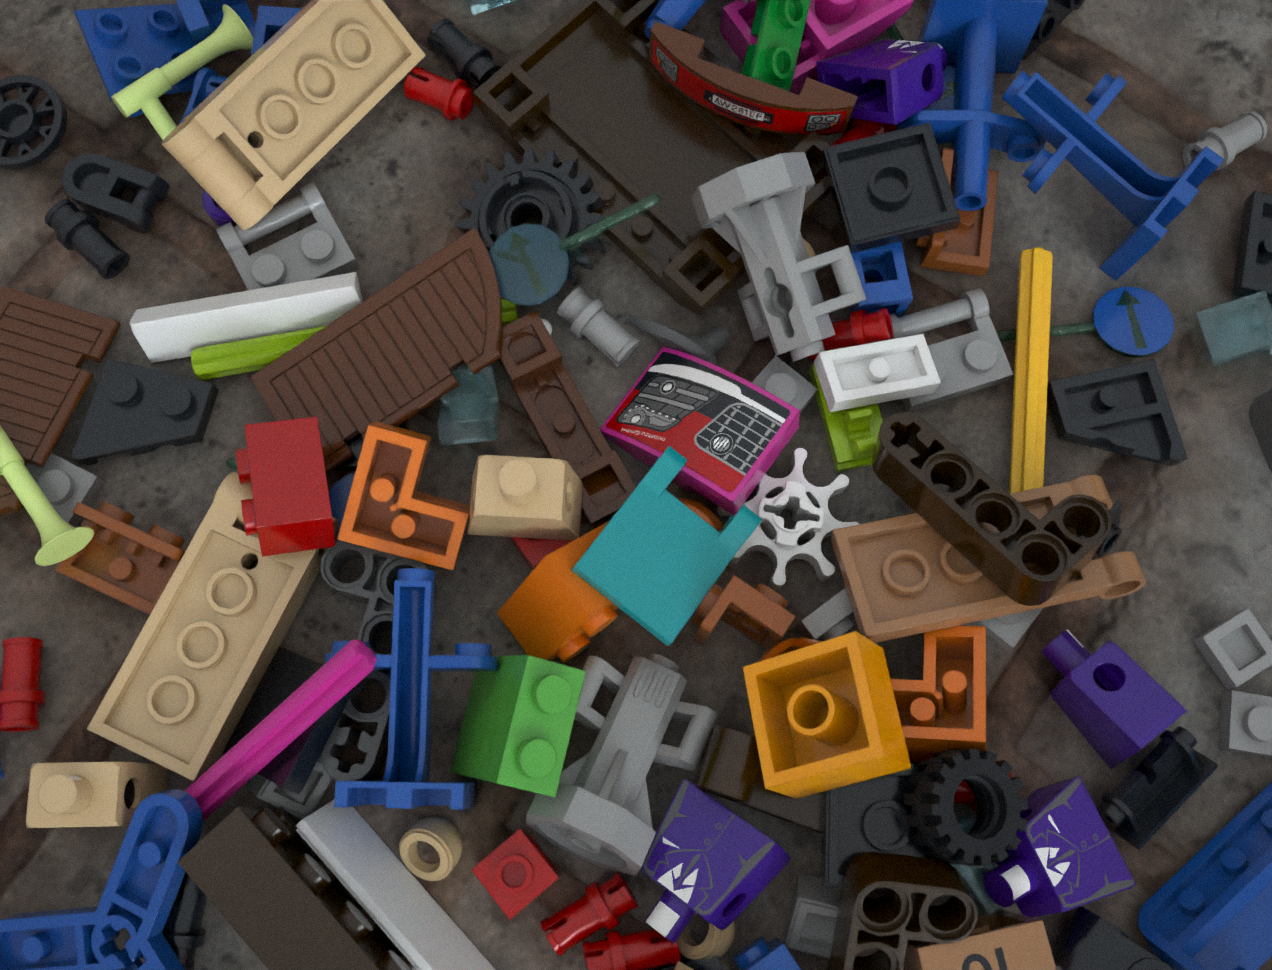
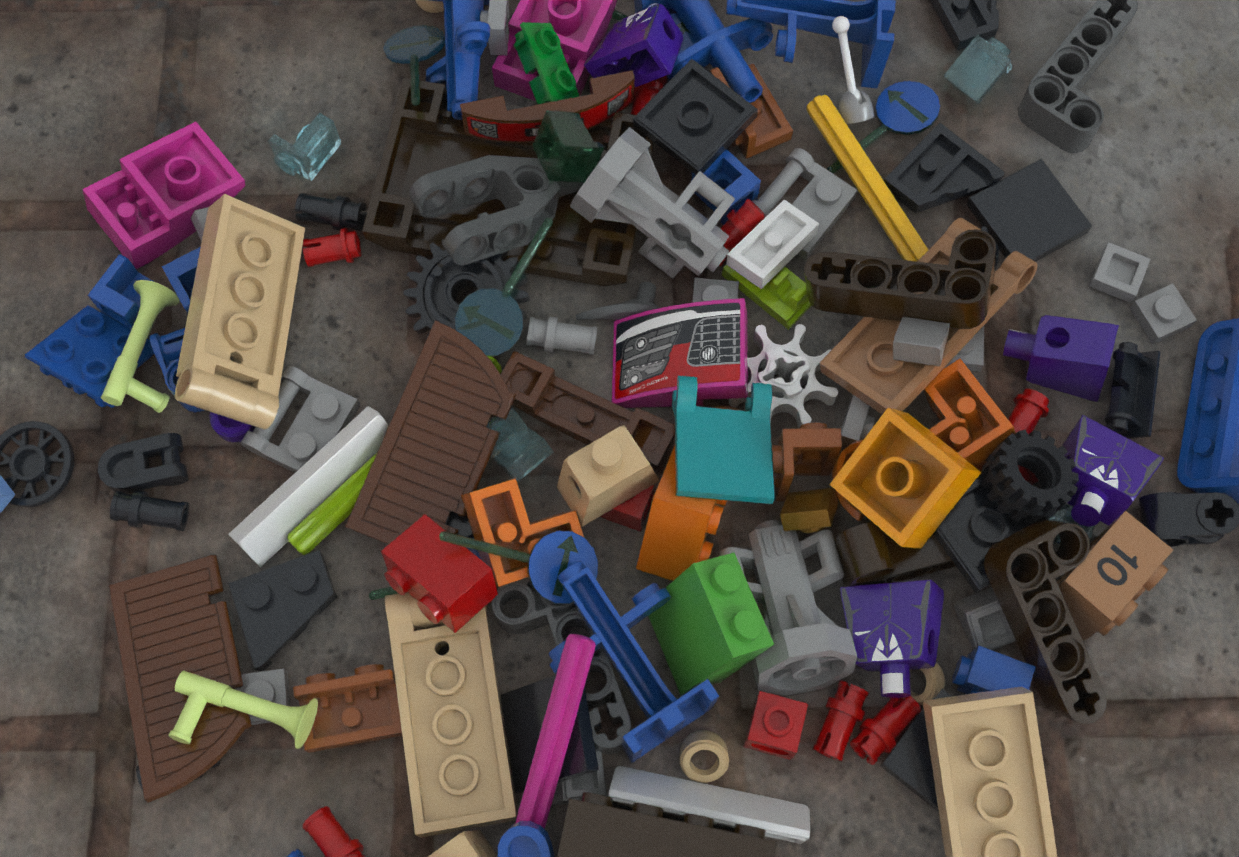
camera: 30 degrees left, 5 degrees down
none -> dark grey piece [409,155,590,265]
none -> blue piece [439,531,598,604]
none -> clear green brick [532,110,604,183]
none -> pearl gold plate [780,488,838,533]
none -> hinge [832,16,874,124]
none -> light grey slope [893,317,950,367]
none -> black tile [967,159,1092,262]
none -> red pin [1008,389,1049,435]

